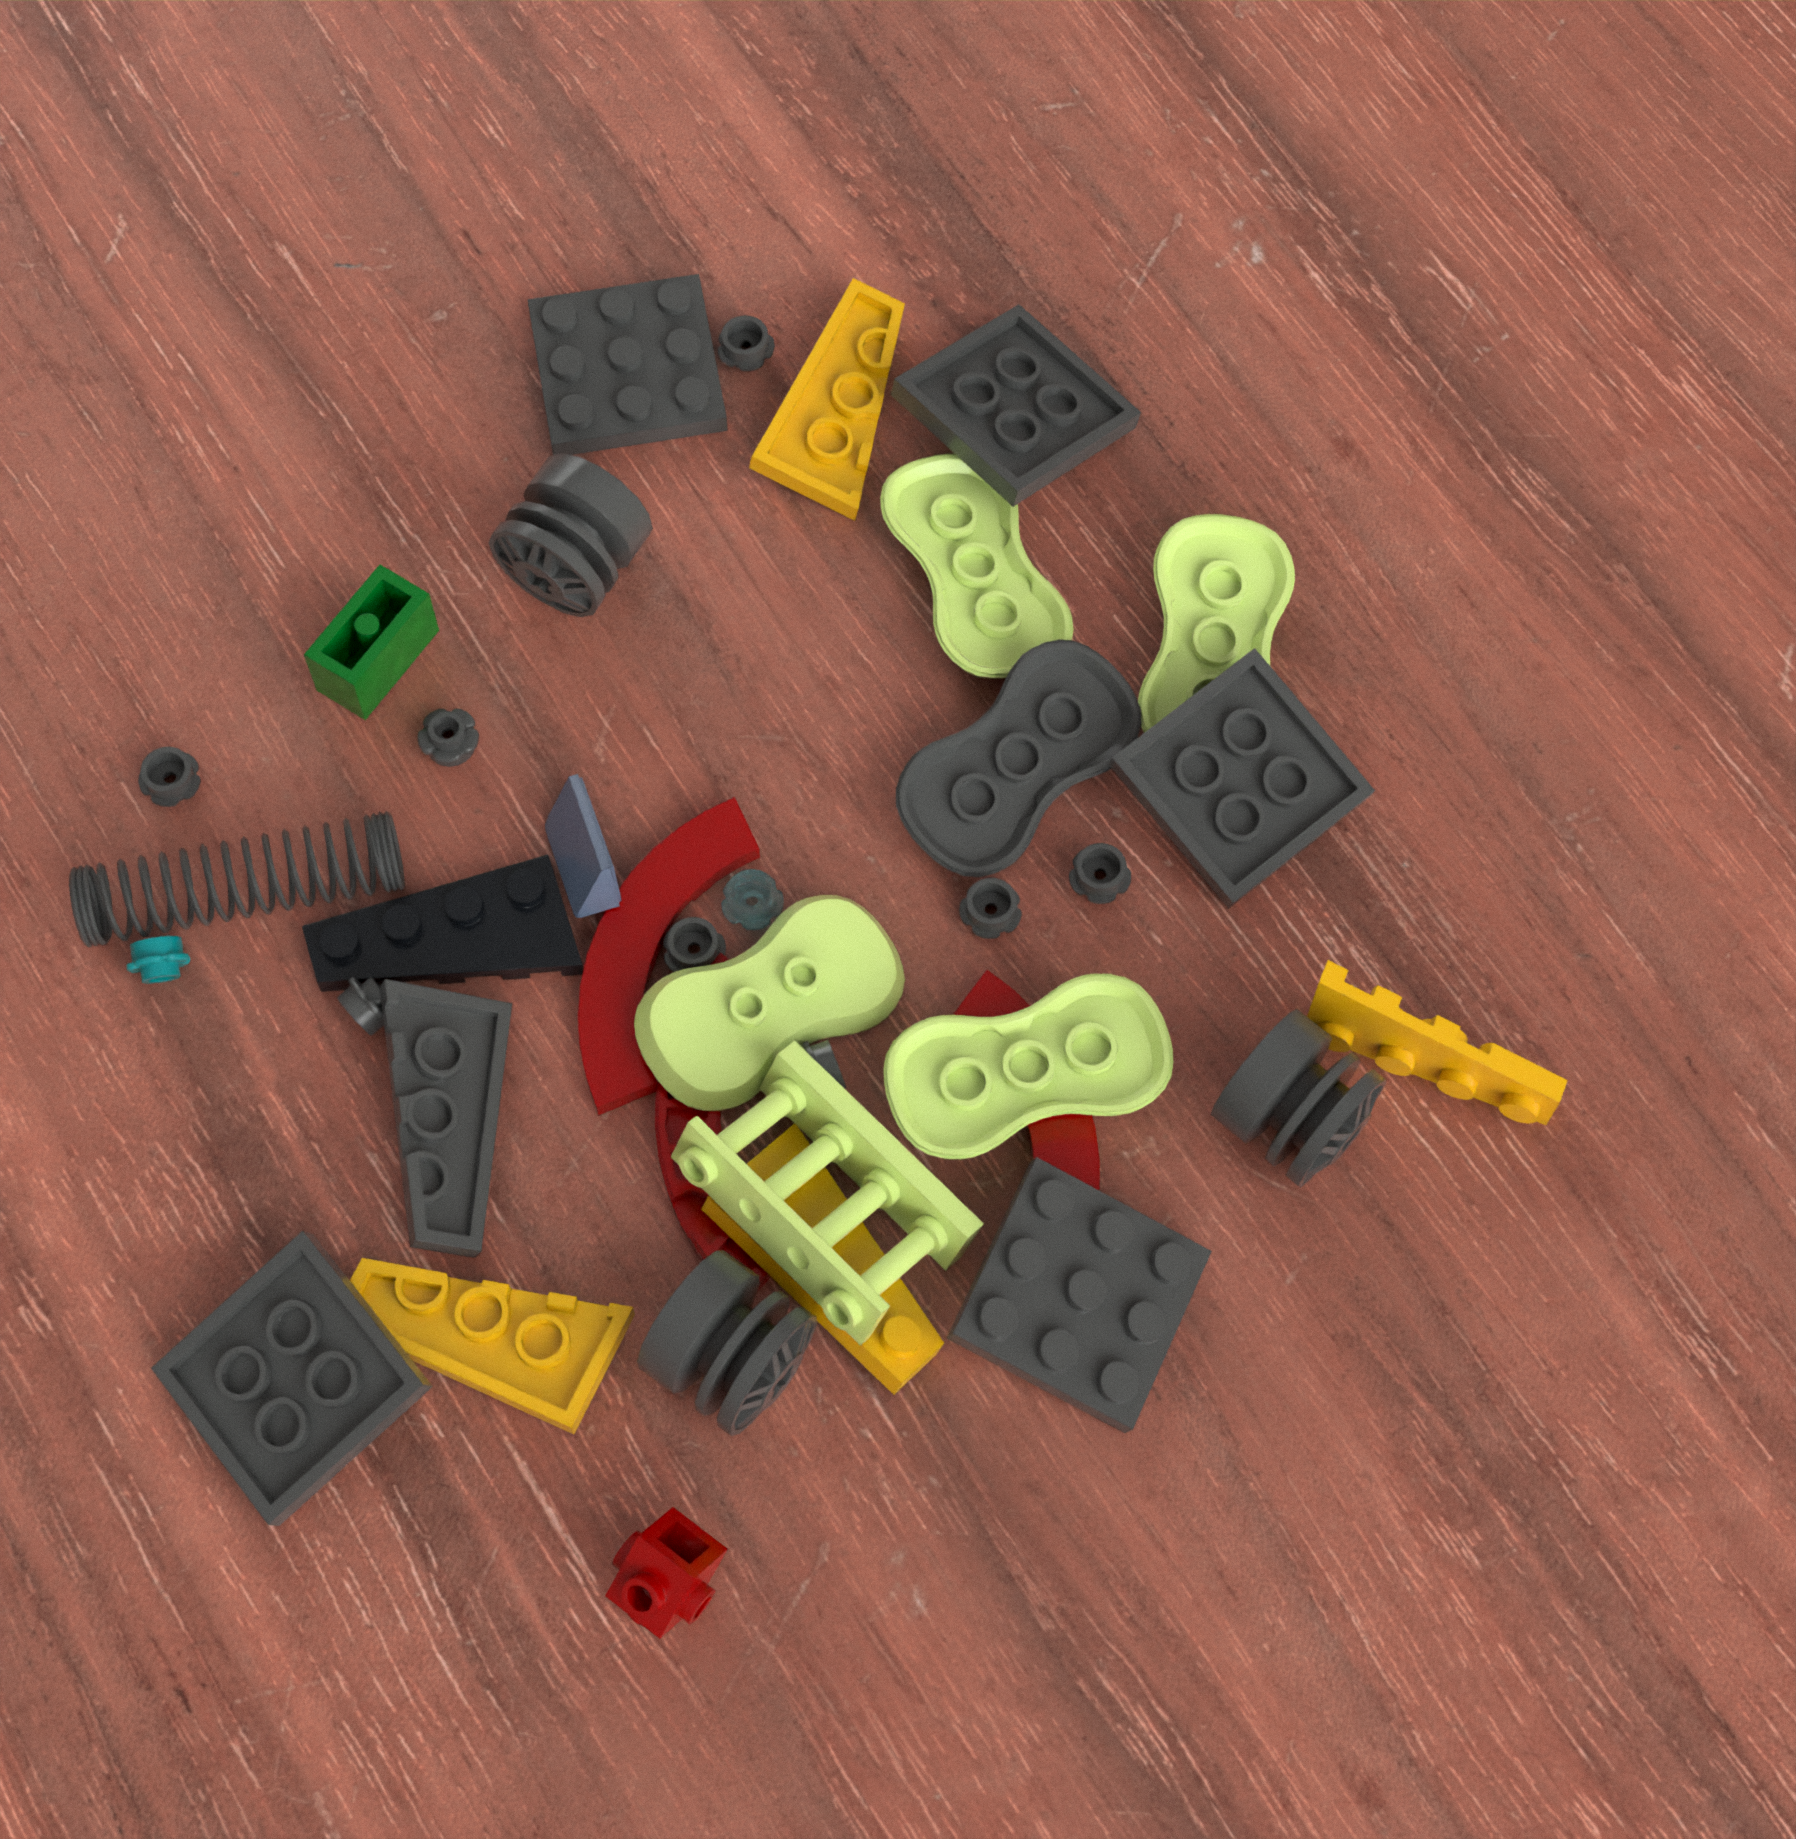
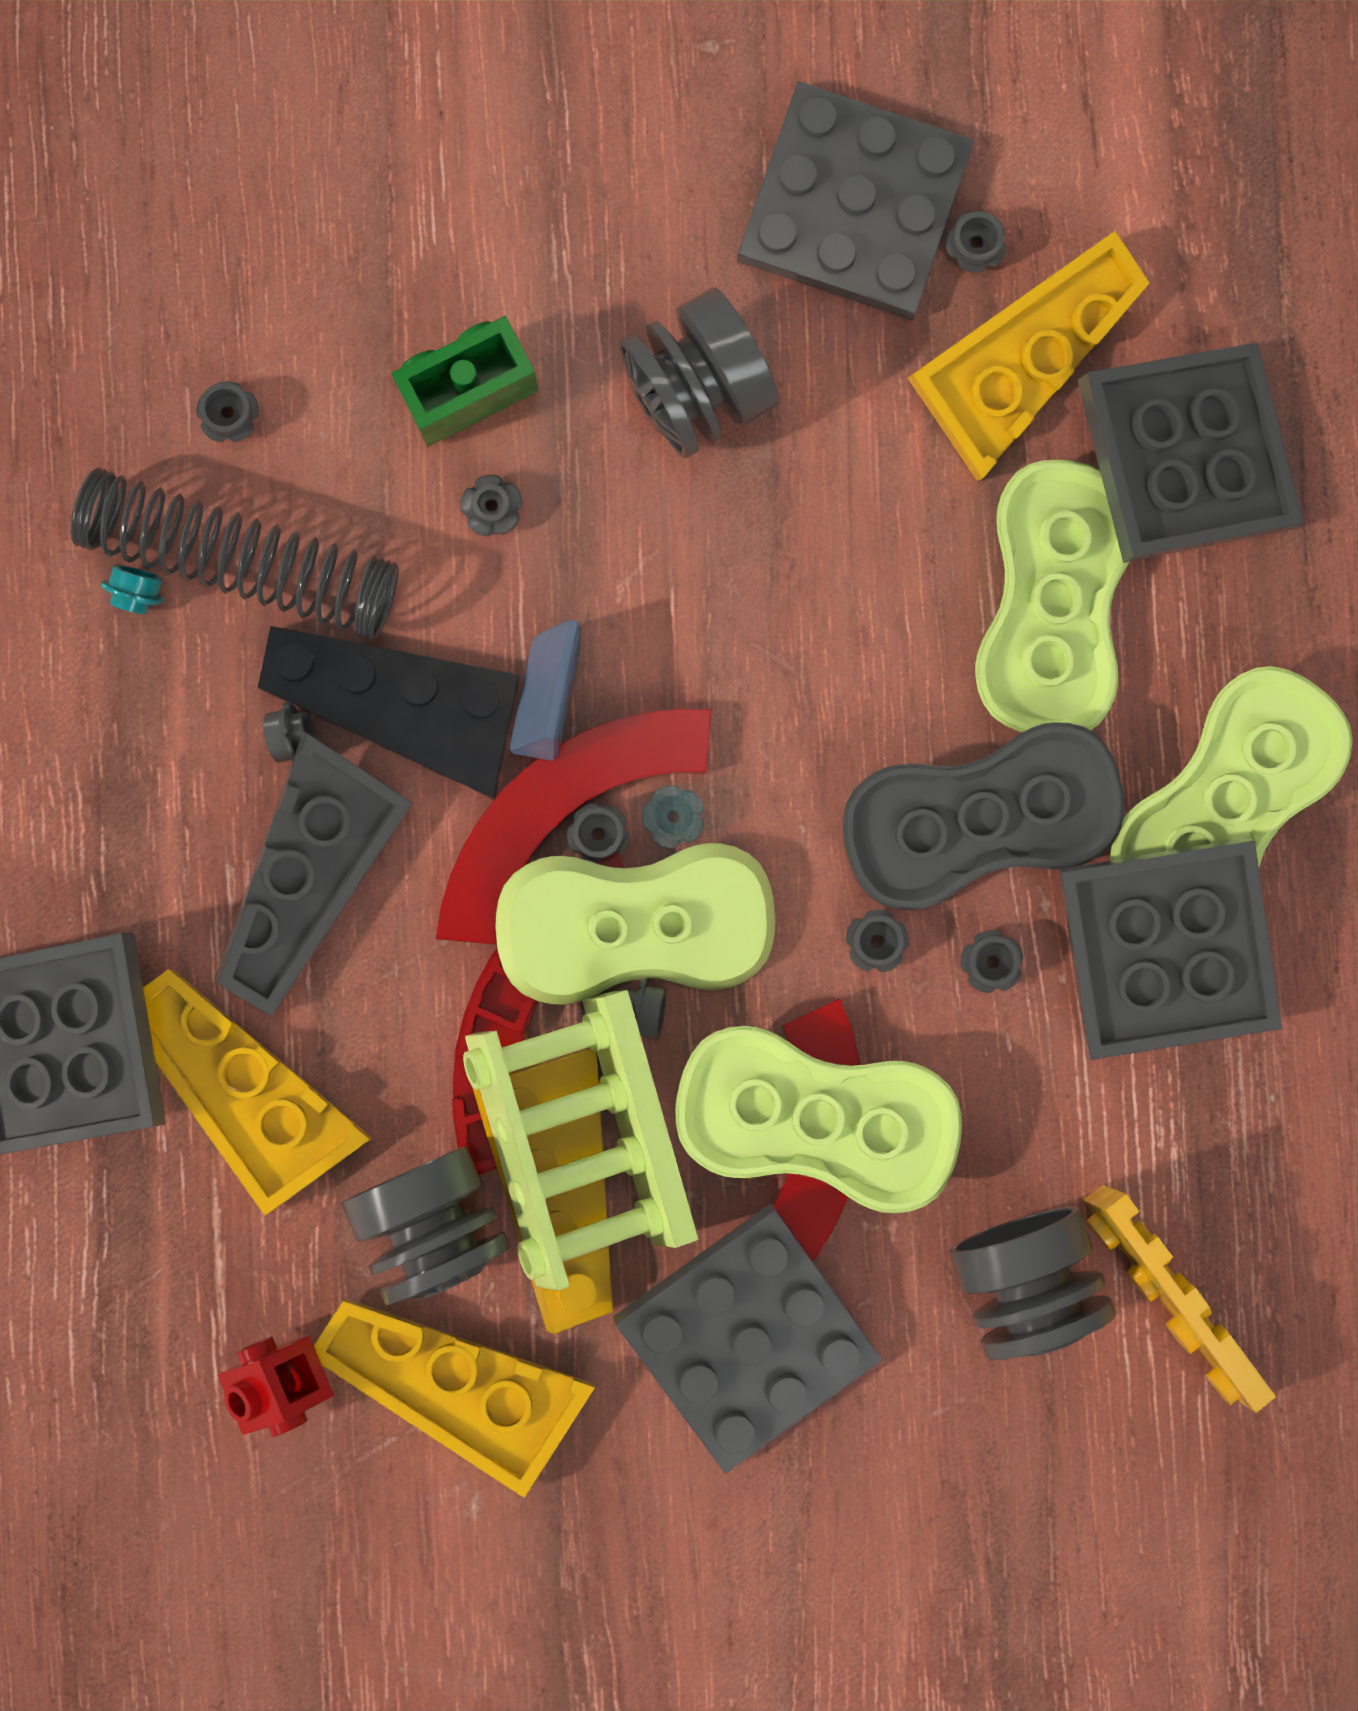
camera: 25 degrees right, 20 degrees up
none -> yellow wing [314,1298,596,1498]

